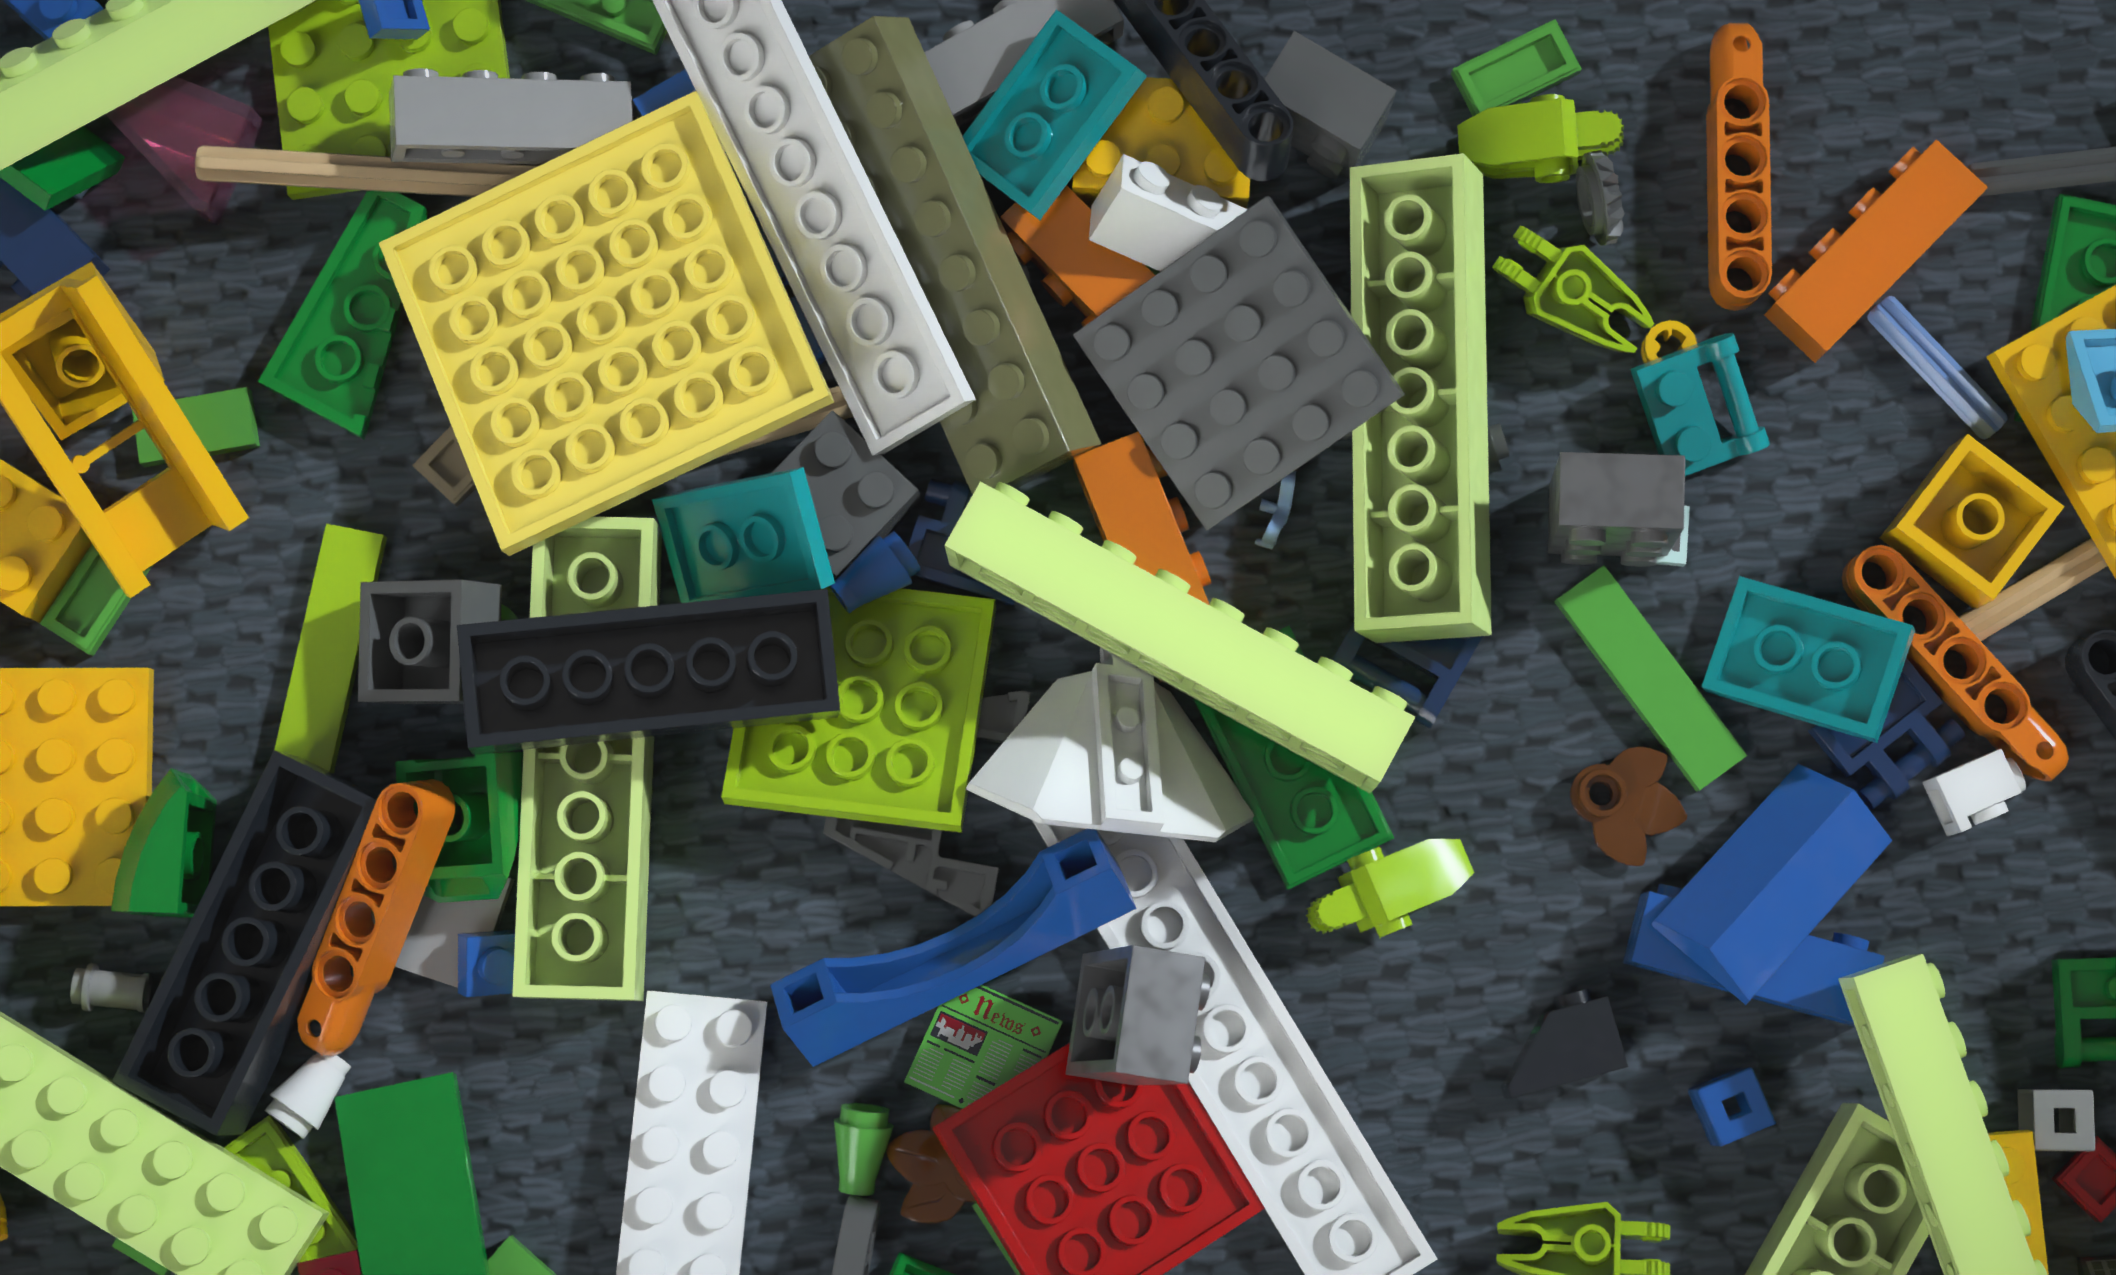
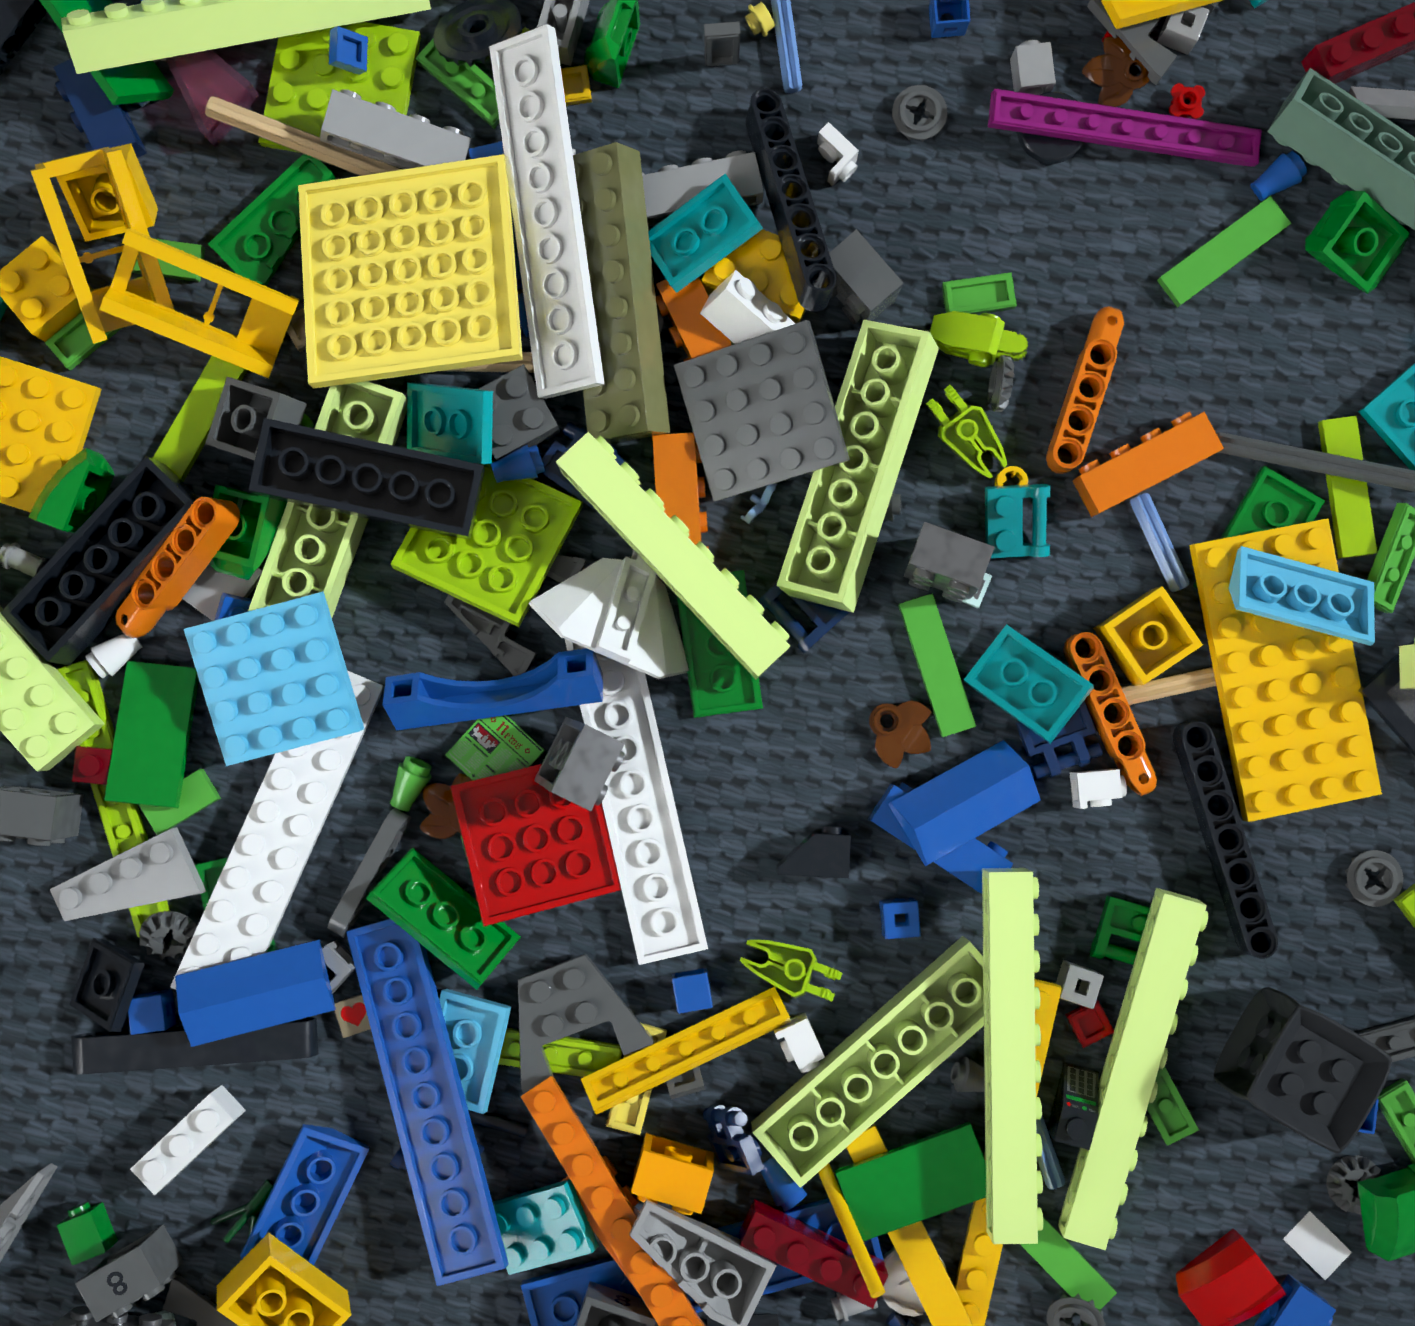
camera: 15 degrees right, 5 degrees up
lime hinge [1305,839,1474,938] -> none
none -> yellow piece [99,227,299,379]
none -> medium azure plate [184,591,365,766]

